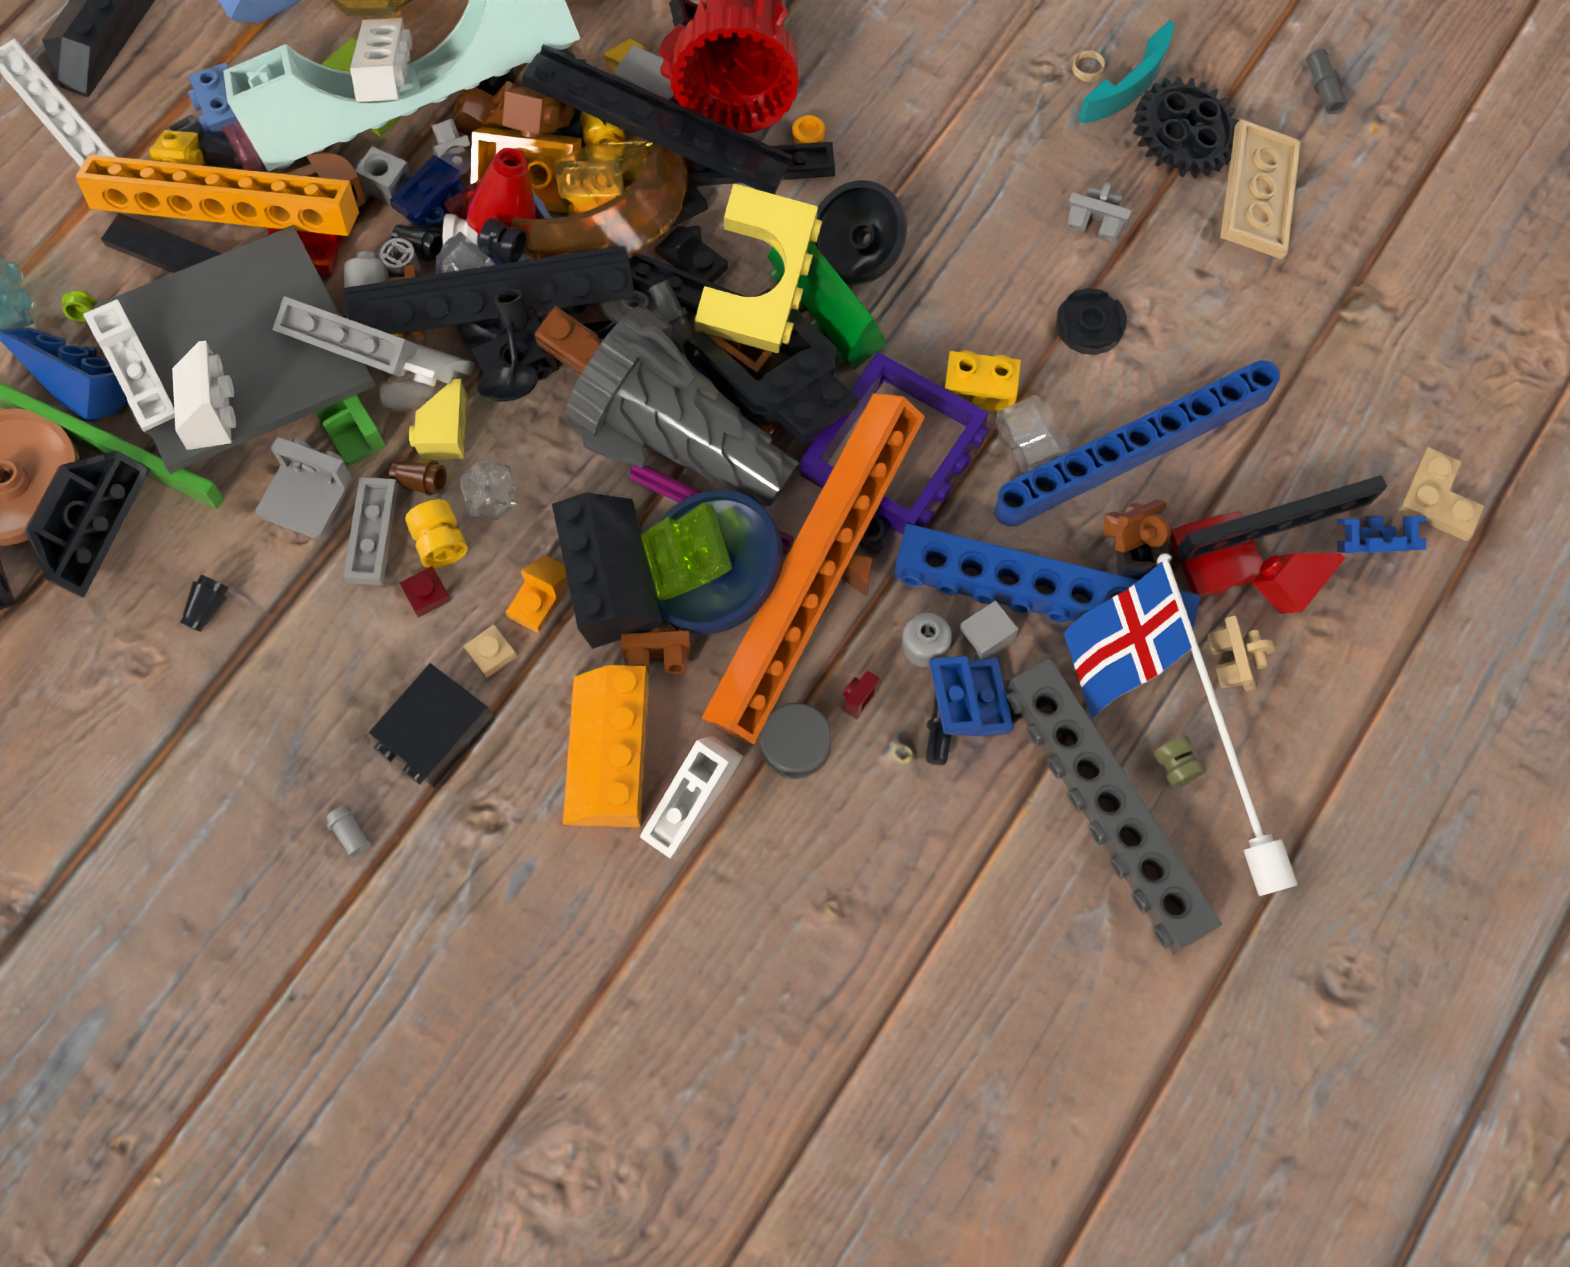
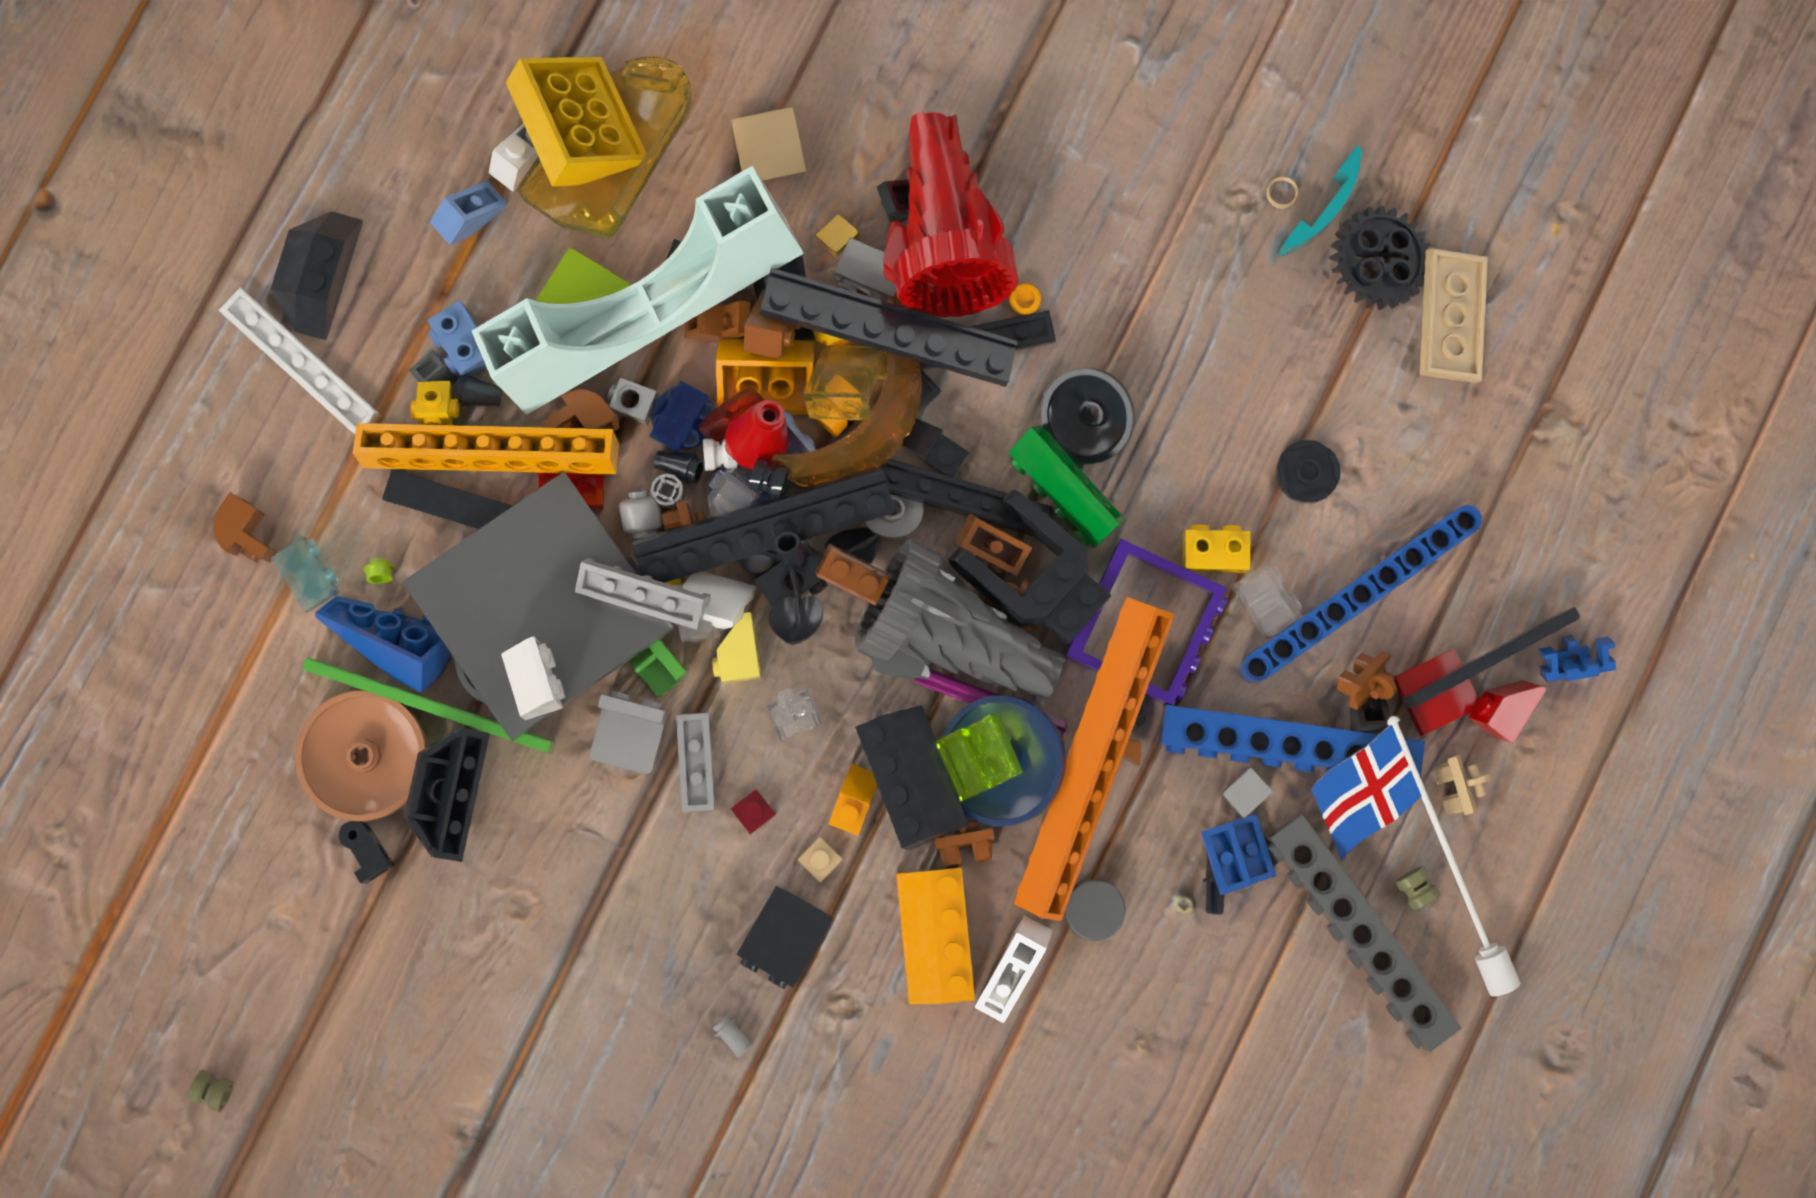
camera: 10 degrees left, 15 degrees up
white slope [83,299,175,432] -> none
black cone [180,574,229,632] -> none
clear pink pin [221,121,269,173] -> none
white brick [350,18,412,102] -> none
reddish brown cone [389,460,447,496] -> none
yellow wheel [405,499,468,568] -> none
light grey hips [431,119,471,176] -> none
dark grey pin [648,280,695,353] -> none
light yellow arch [695,184,822,354] -> none
dark red plate [843,670,880,719] -> none
light grey head [902,613,952,667] -> none
light grey hips [1067,180,1132,243] -> none
dark grey pin [1306,49,1348,114] -> none
tan plate [1398,447,1484,541] -> none

